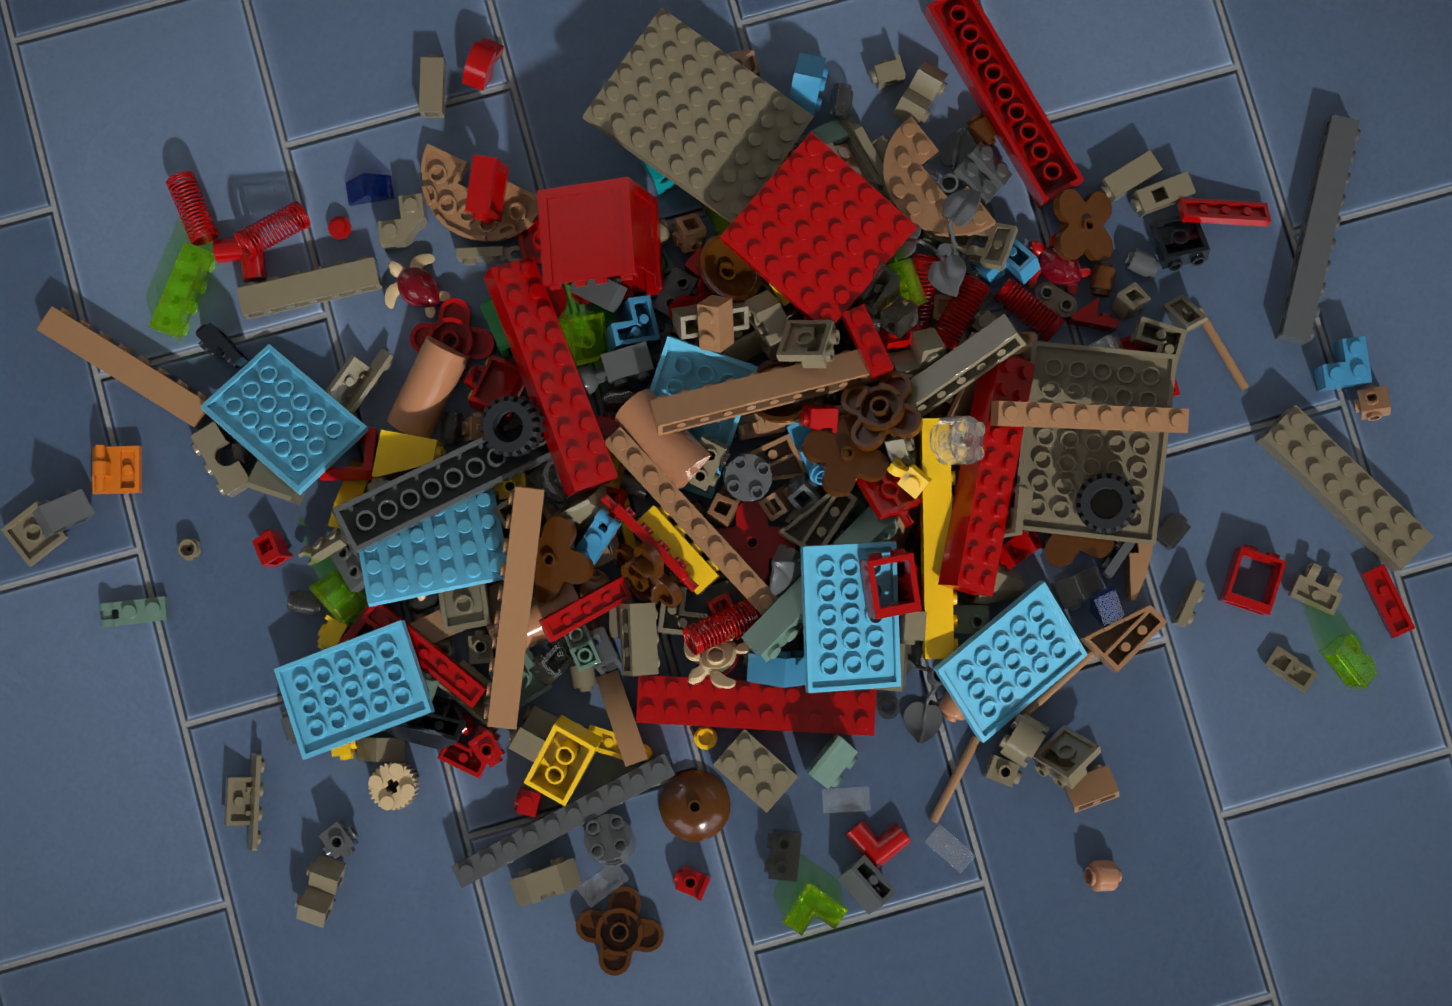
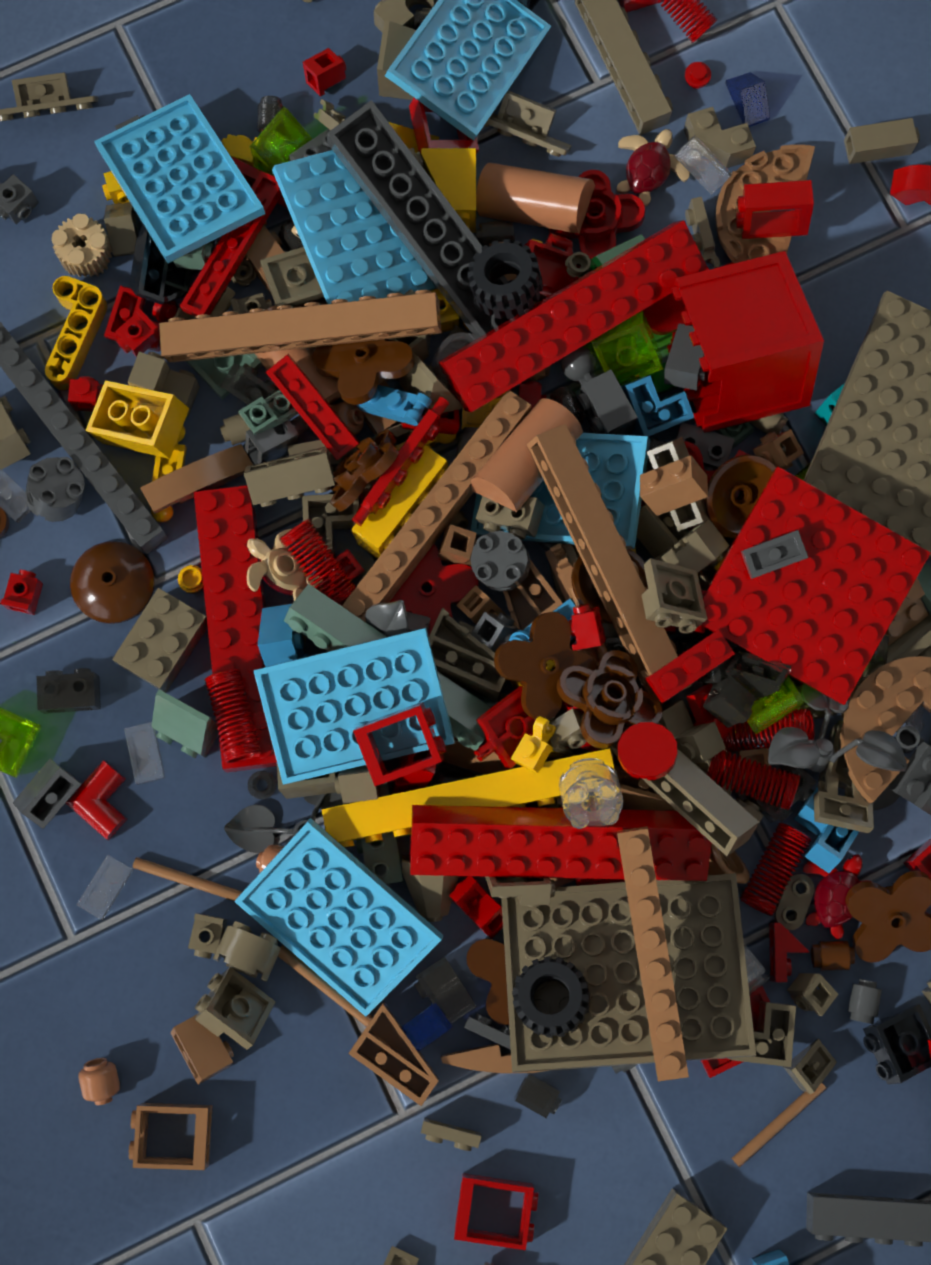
camera: 80 degrees right, 5 degrees down
none -> yellow beam [45,276,108,390]
none -> medium nougat window [129,1103,212,1170]
none -> red piece [204,669,262,763]
none -> dark tan plate [565,252,591,278]
none -> red tile [618,722,678,780]
none -> clear plate [675,135,732,195]
none -> dark grey plate [741,530,808,579]

